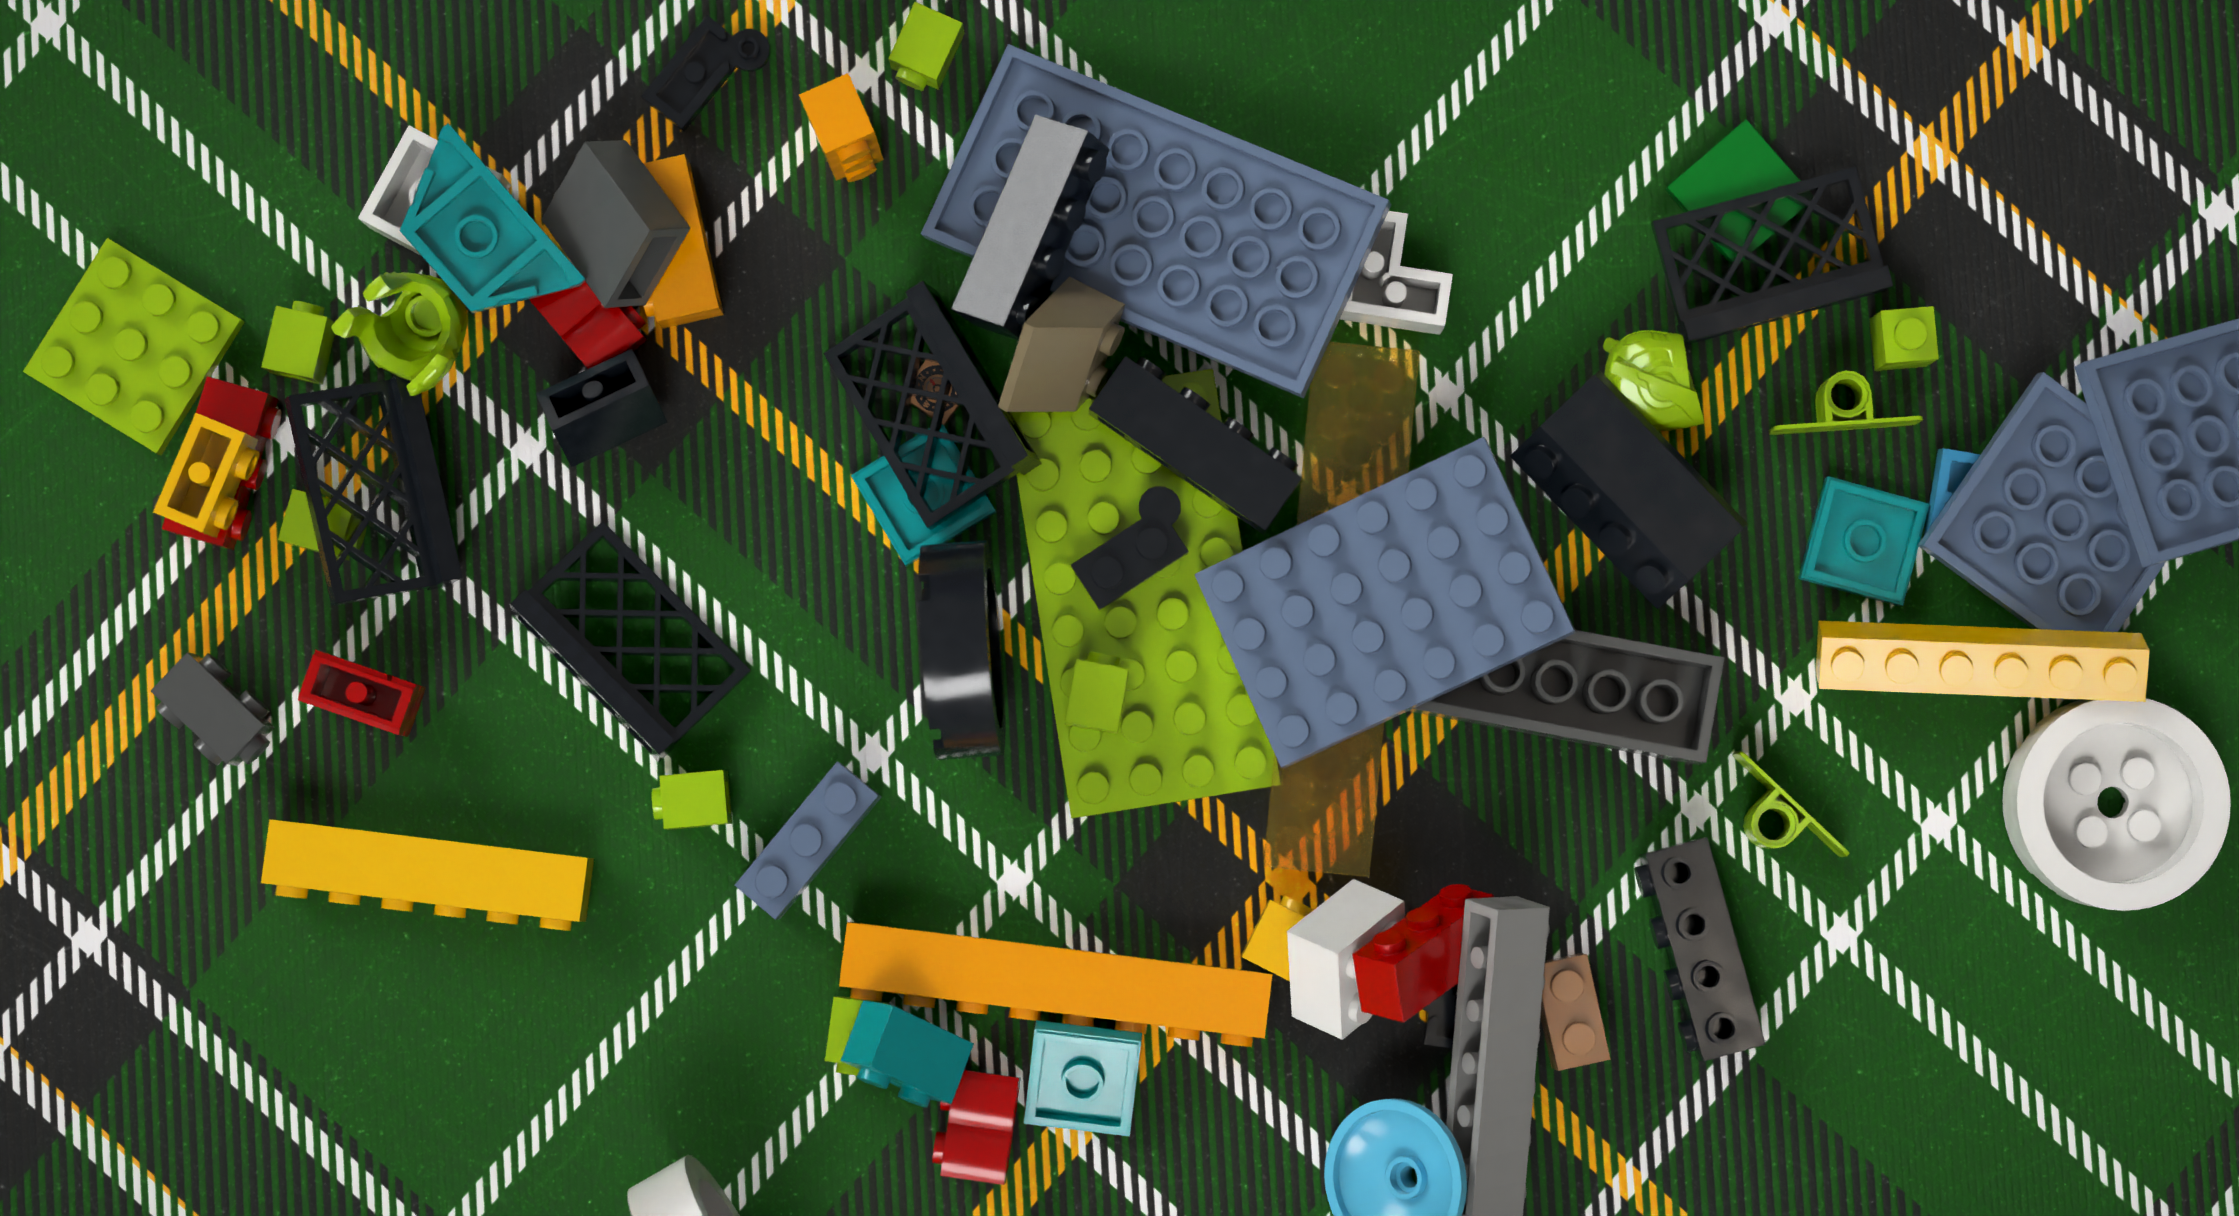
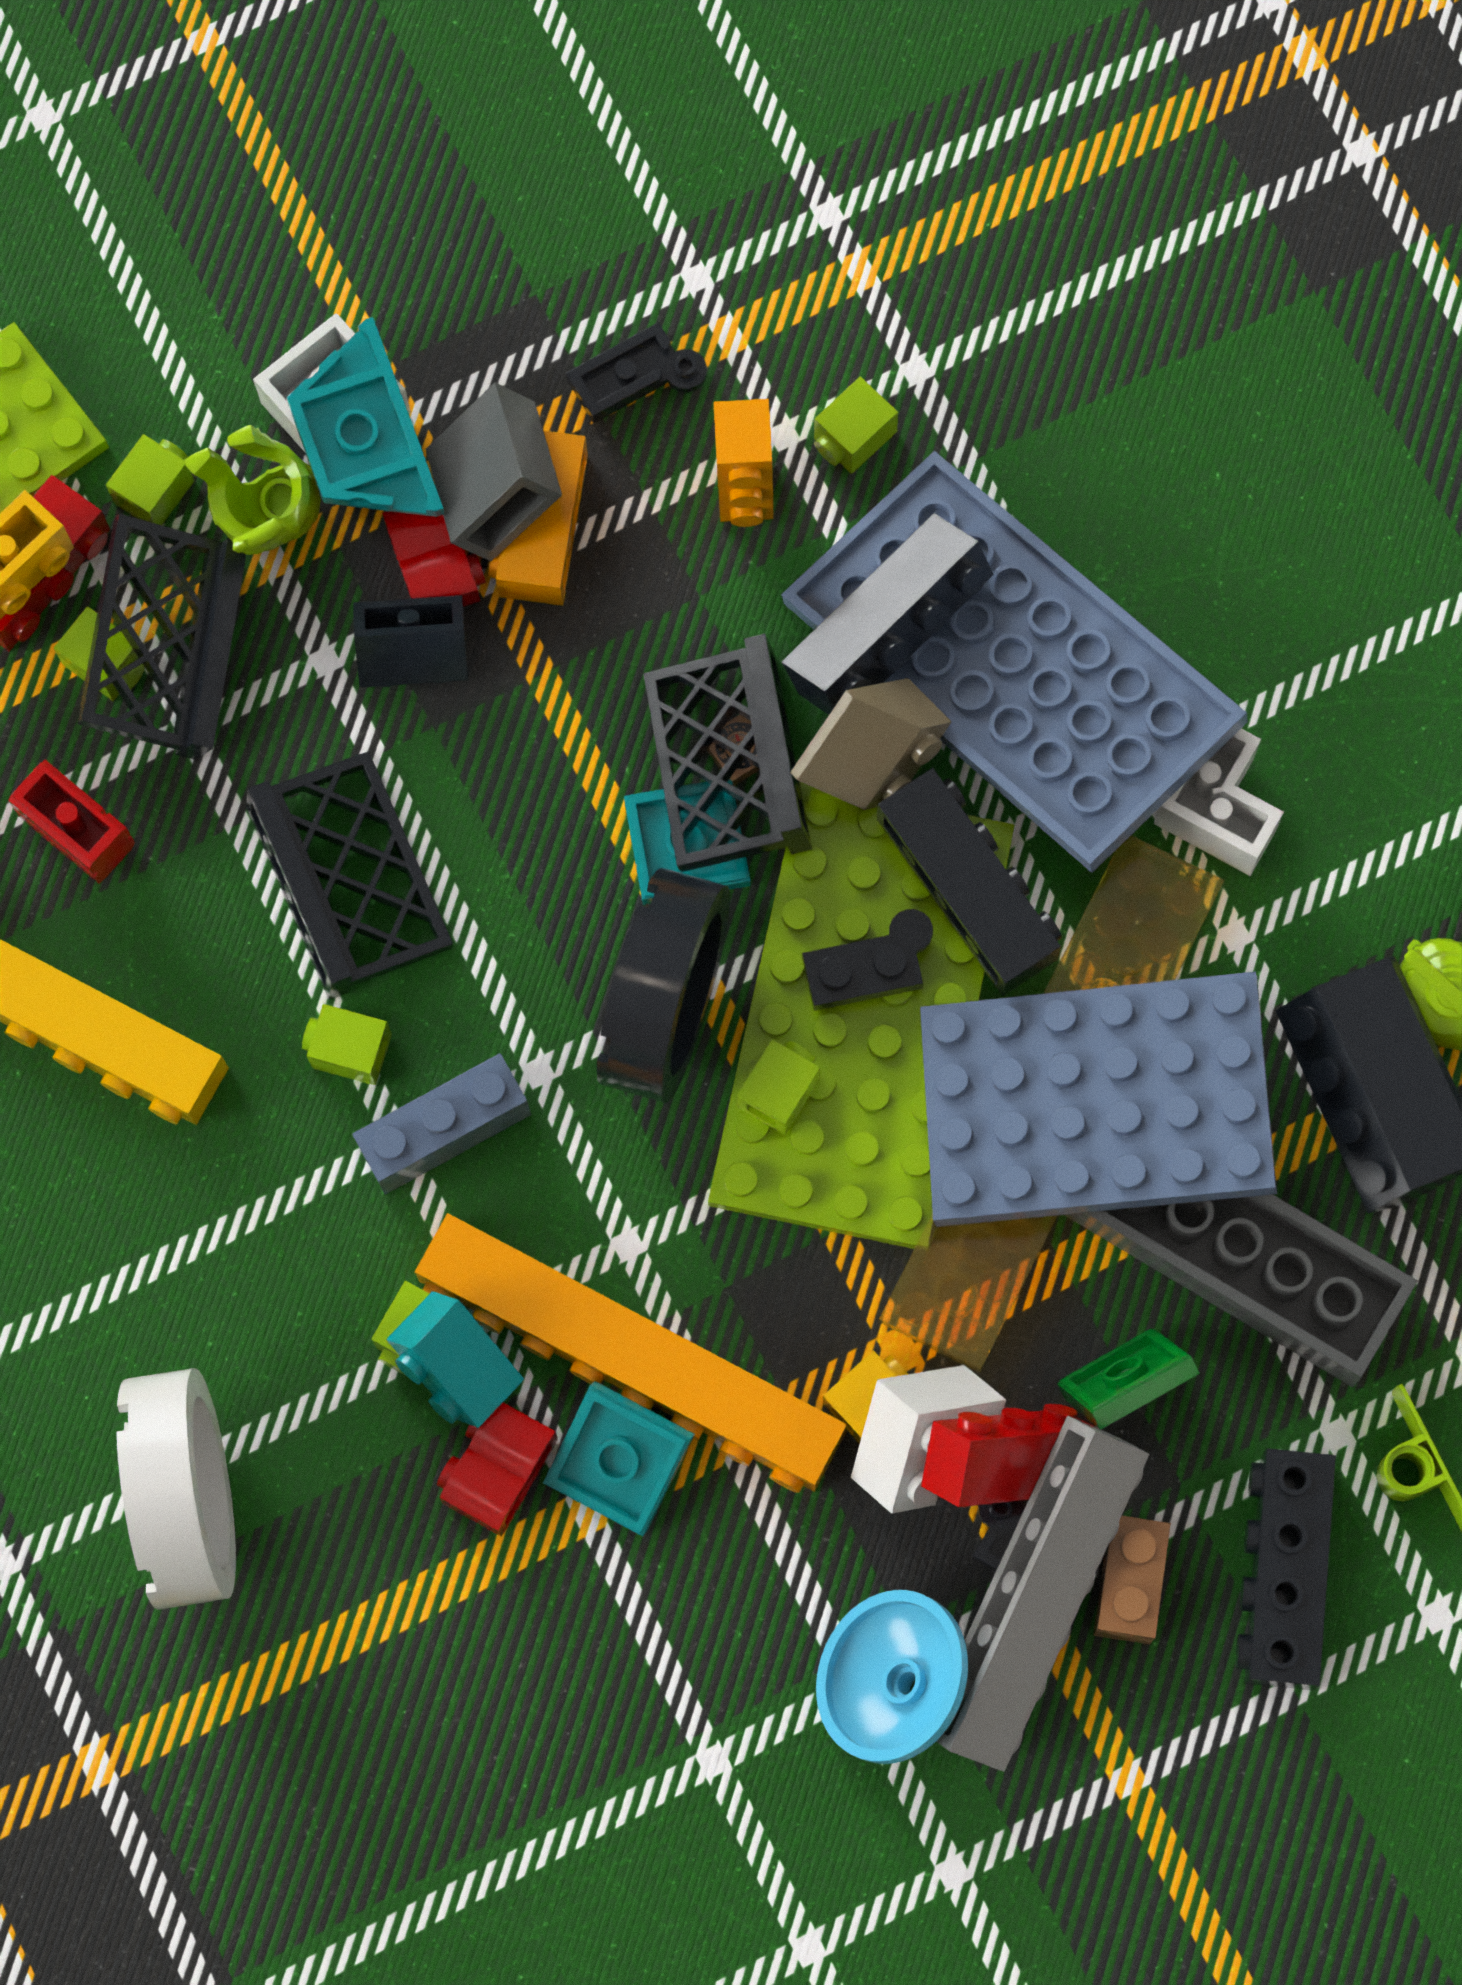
camera: 25 degrees right, 10 degrees down
none -> green tile [1057,1328,1200,1430]

